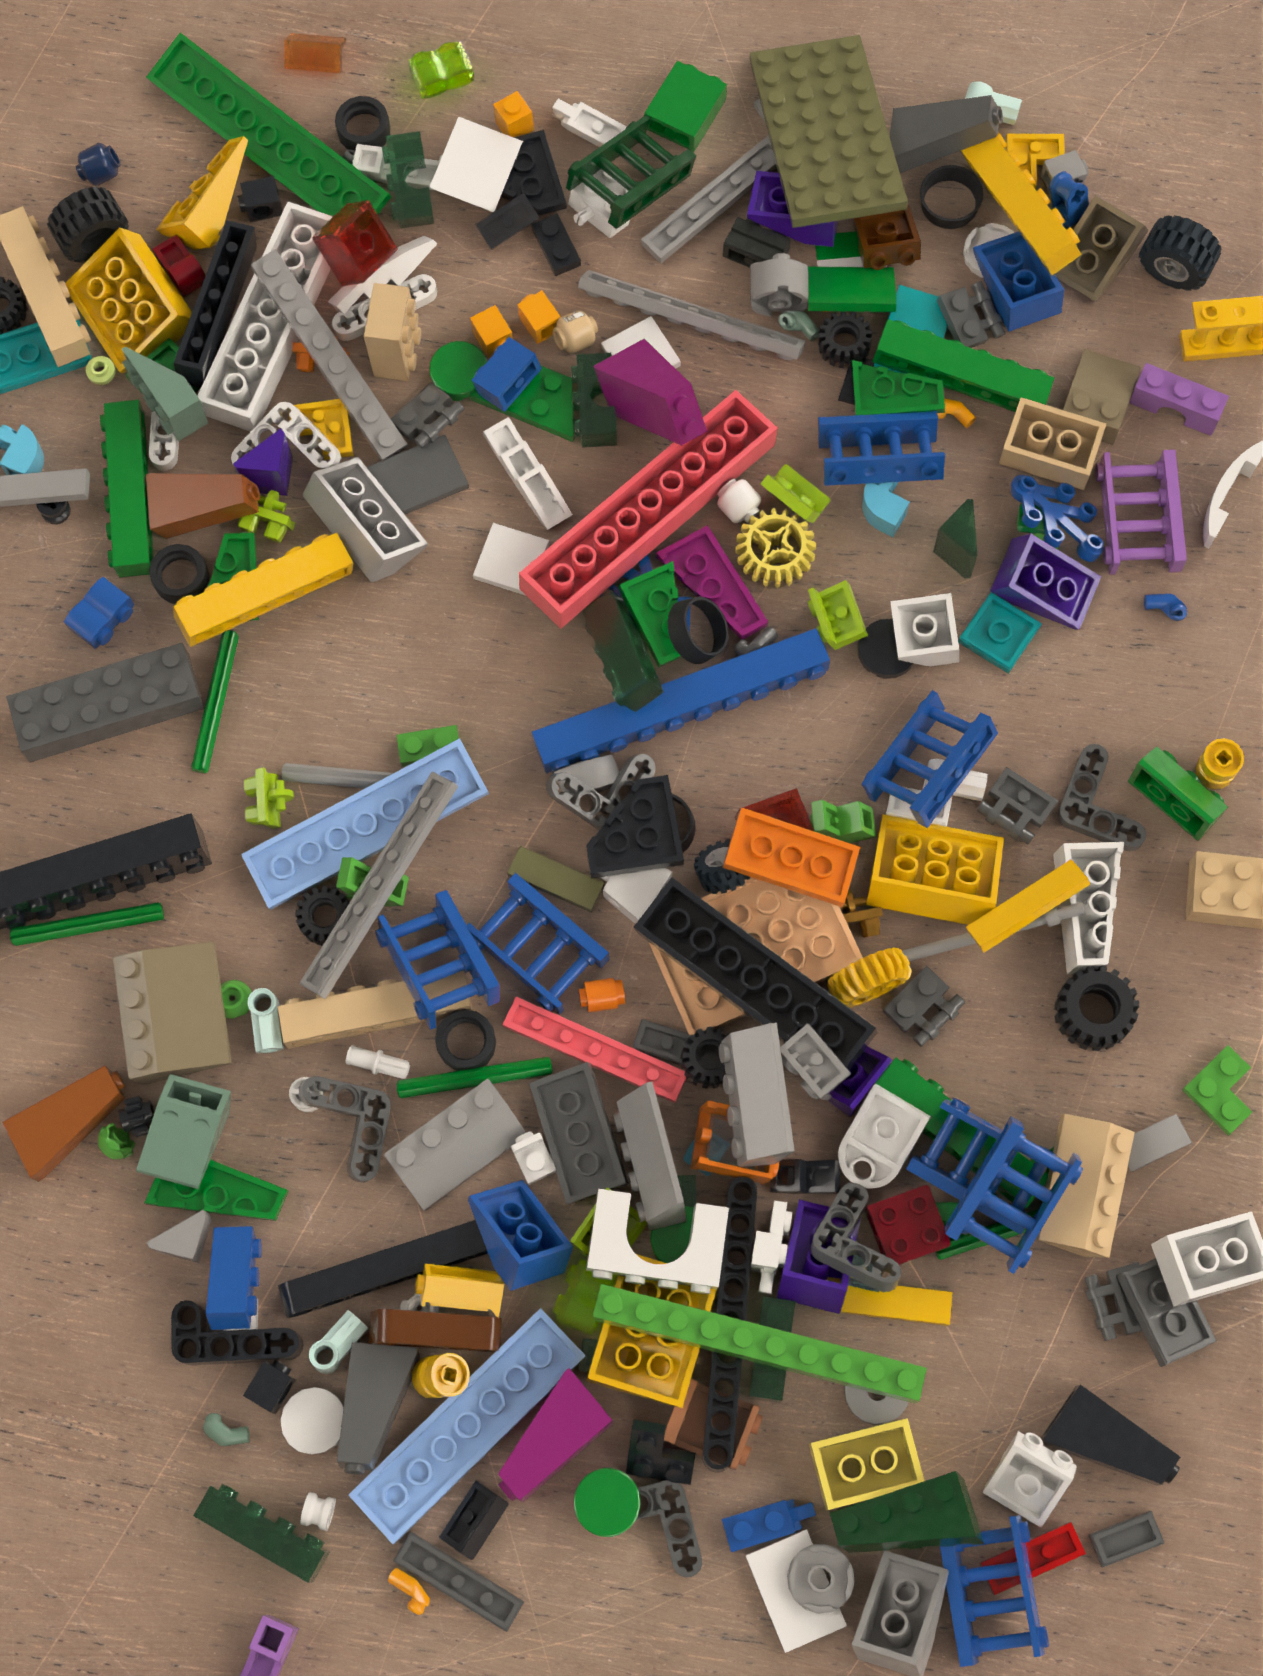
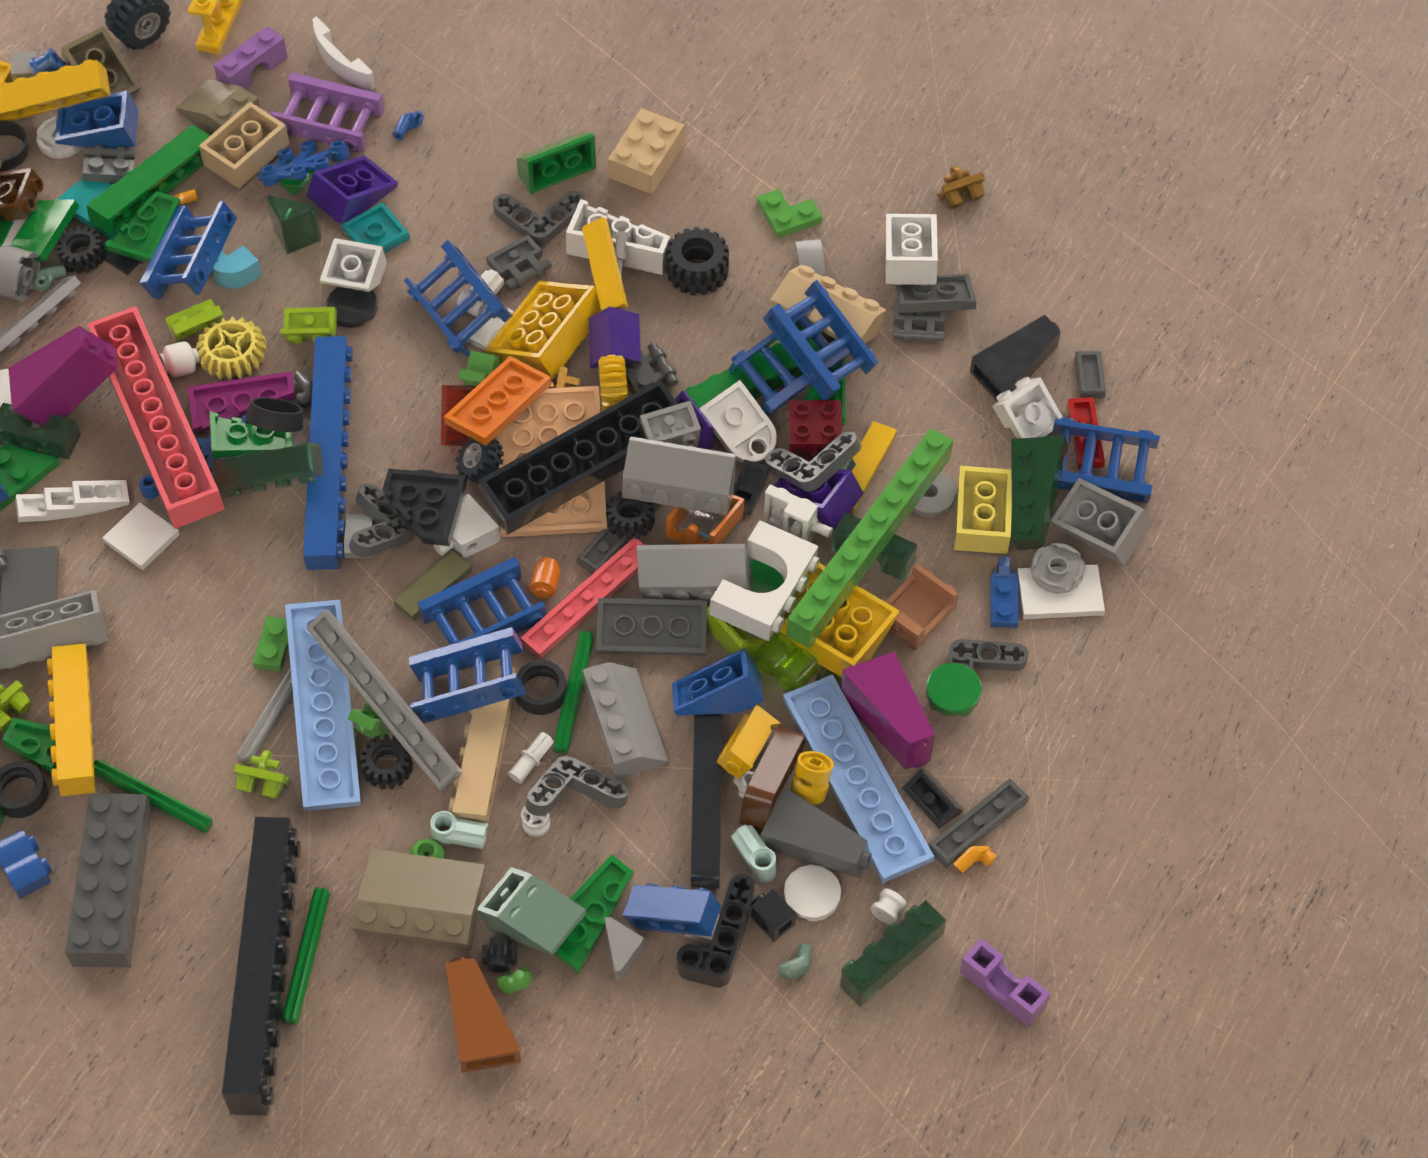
camera: 75 degrees left, 15 degrees down
white bracket [511,1131,556,1185] -> none
black plate [626,1419,696,1485] -> none
black beam [702,1176,757,1473] -> none
yellow wheel [1195,738,1244,789] -> none
none -> dark purple slope [588,307,641,368]

